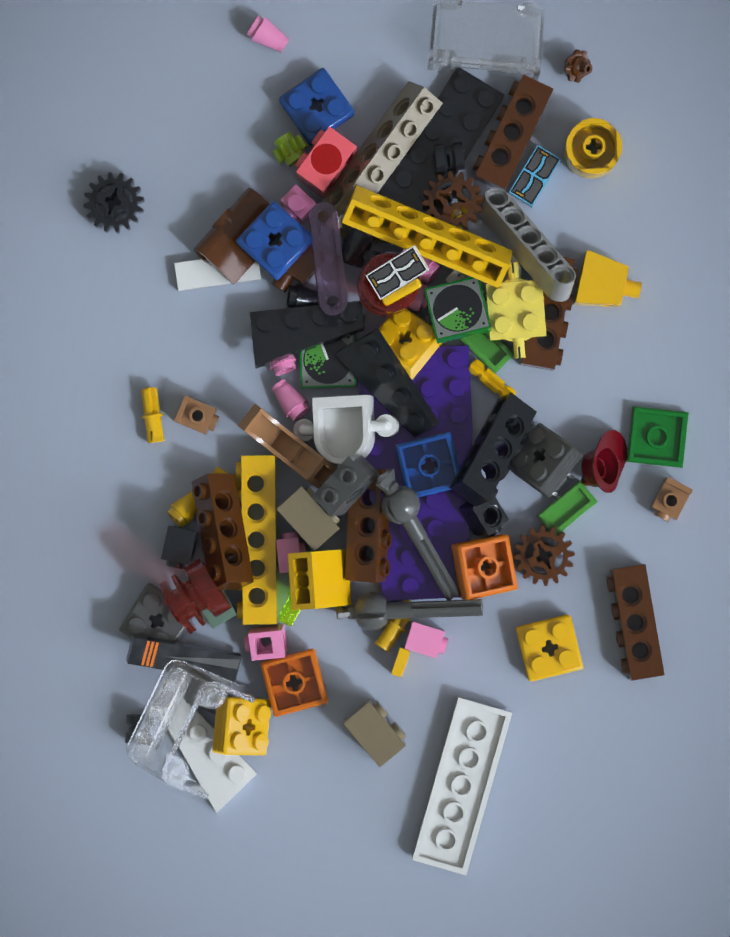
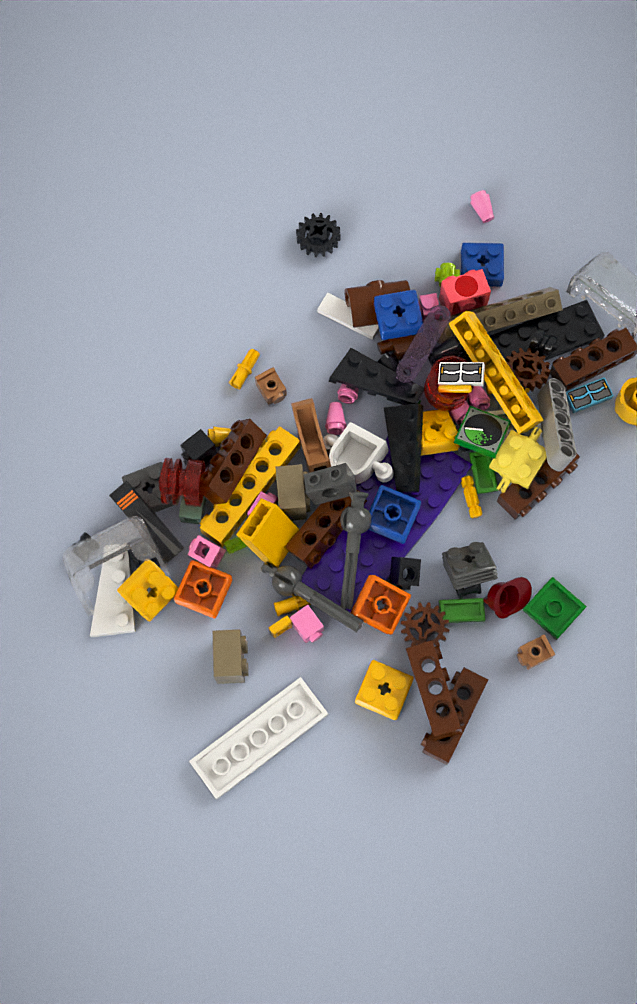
camera: 40 degrees right, 15 degrees down
tile [300,334,356,389] -> none
black brick [449,393,537,507] -> none
yellow torso [573,250,642,307] -> none
none -> reddish brown brick [406,640,465,741]

